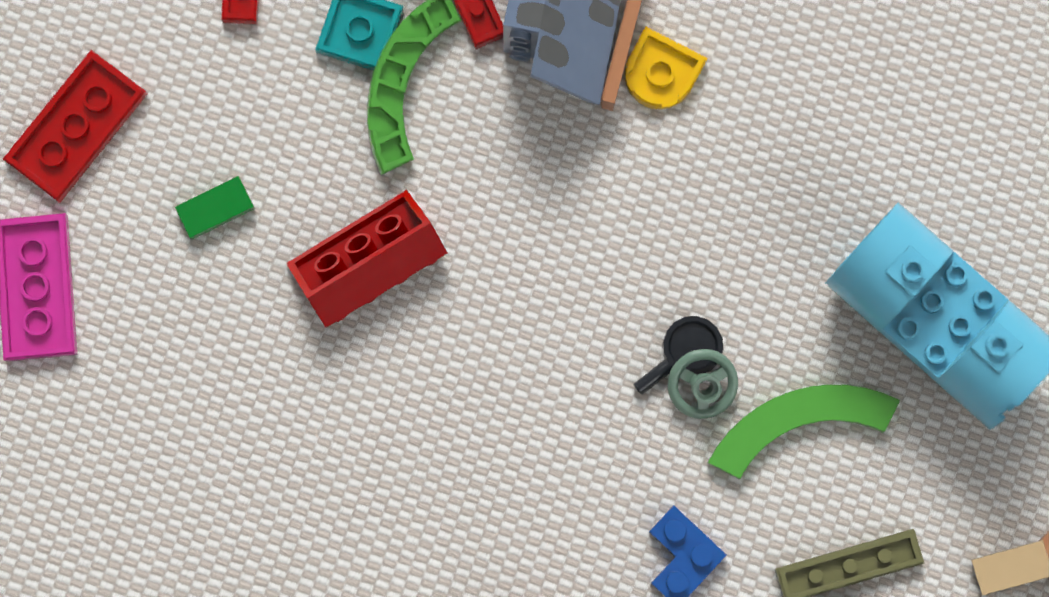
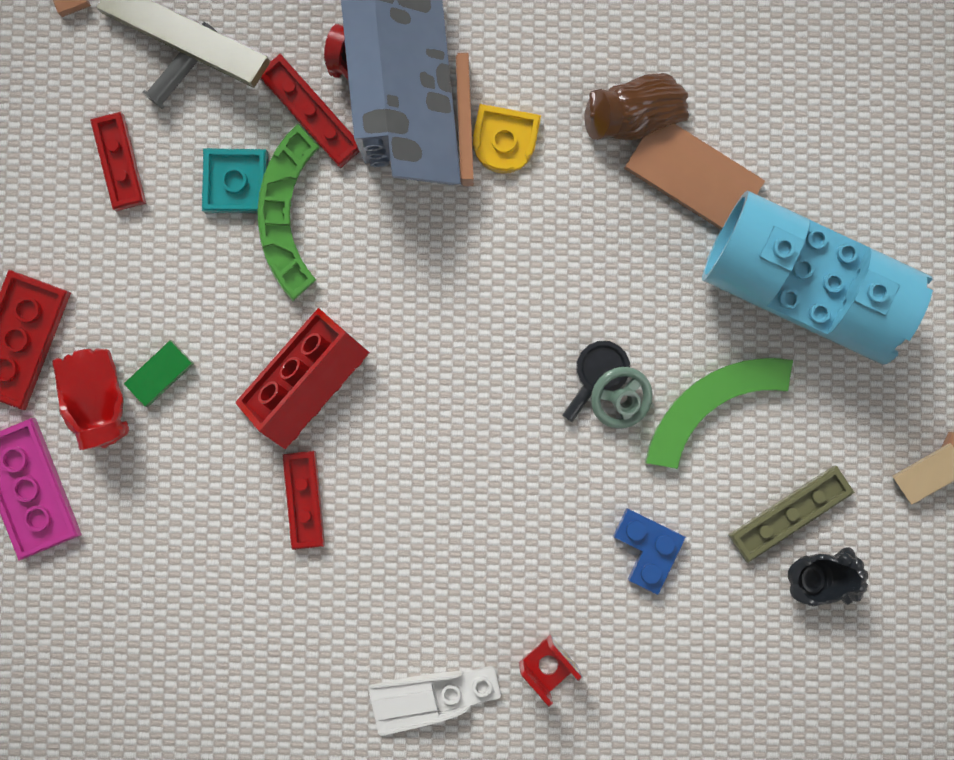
camera: 10 degrees left, 5 degrees up
none -> red hair [52,348,129,450]
none -> red tile [282,451,325,550]
none -> reddish brown hair [584,73,689,140]
none -> nougat tile [624,124,765,230]

